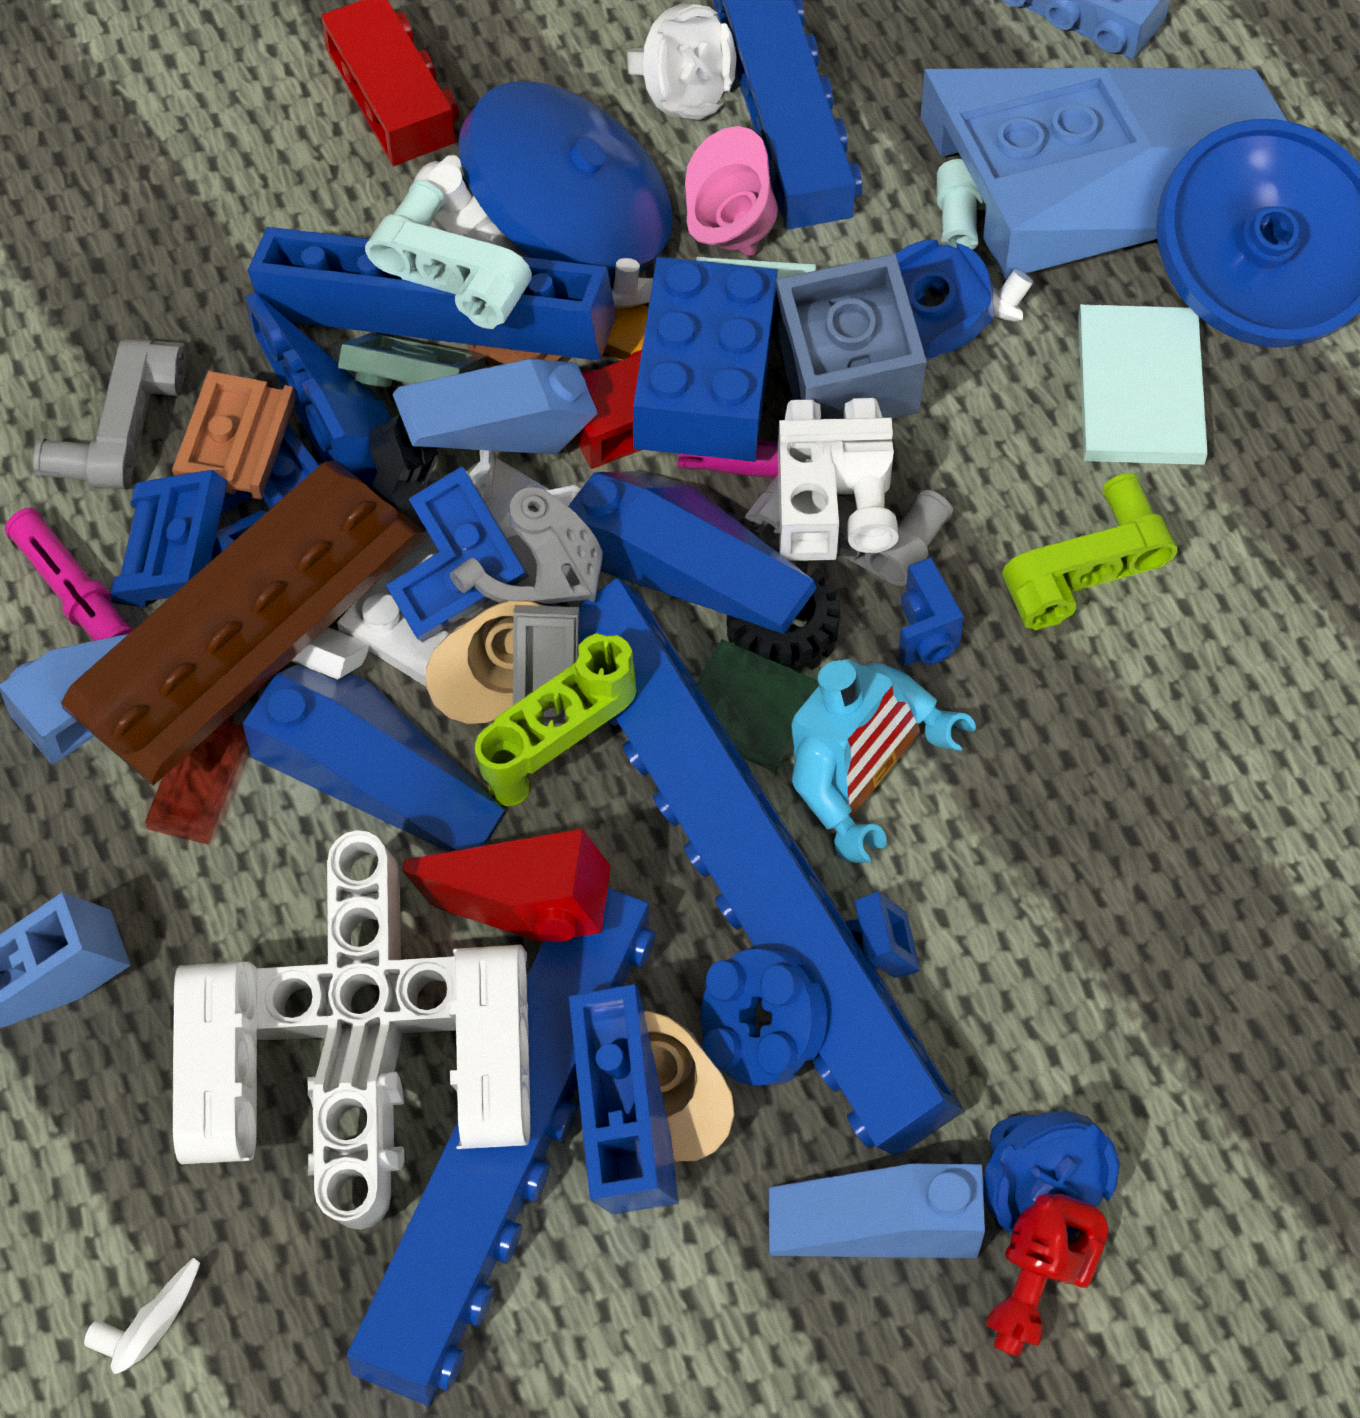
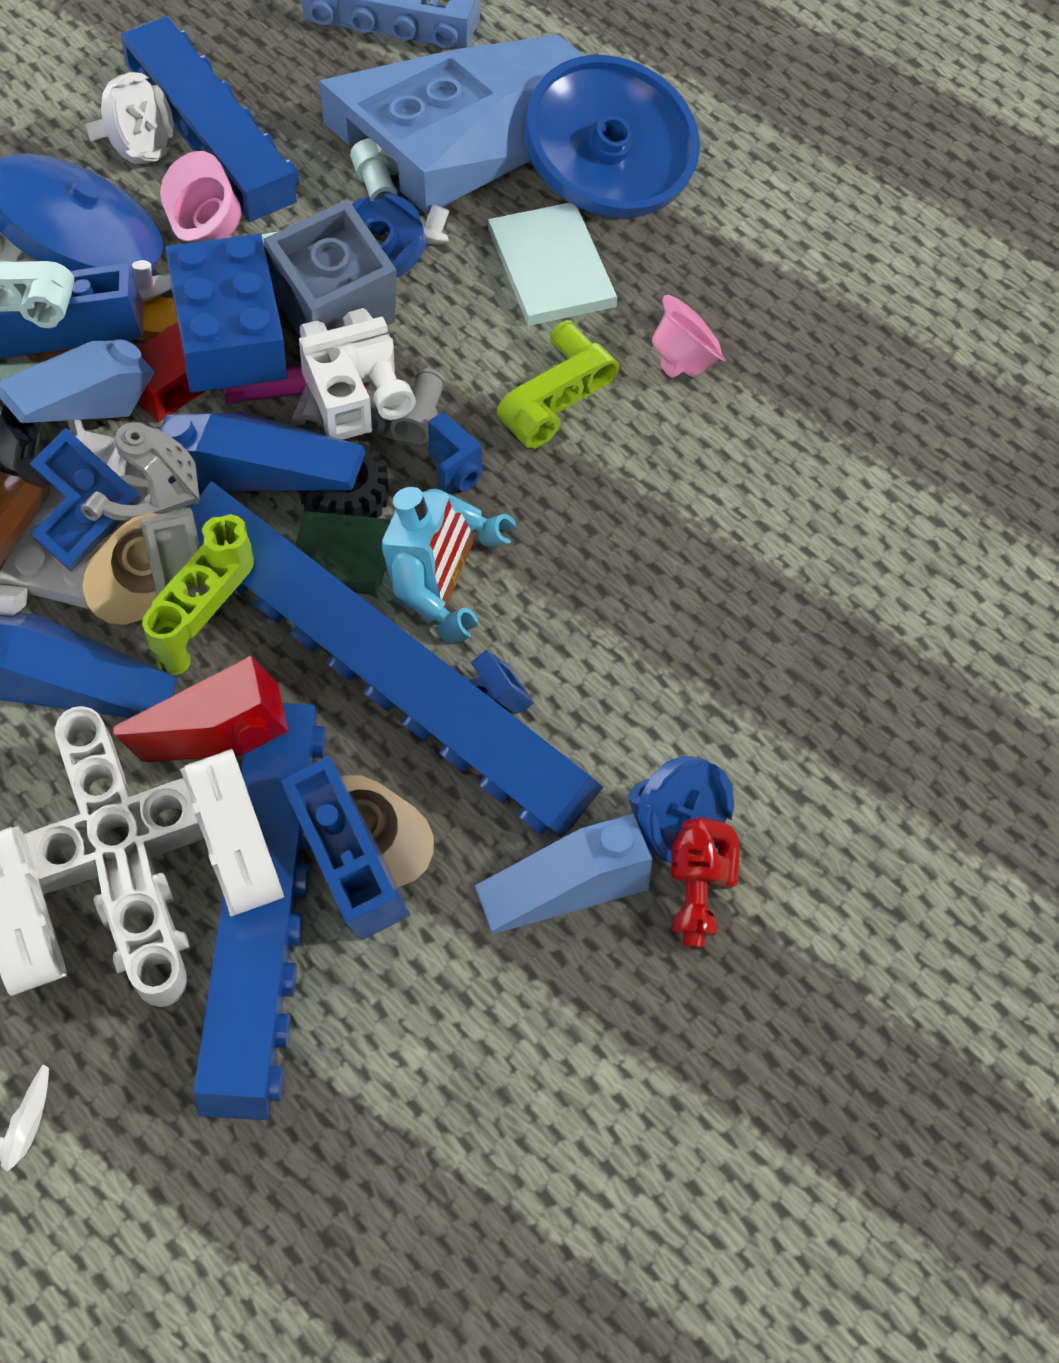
camera: 20 degrees left, 5 degrees down
blue plate [701,949,827,1086] -> none
none -> bright pink piece [652,295,726,378]

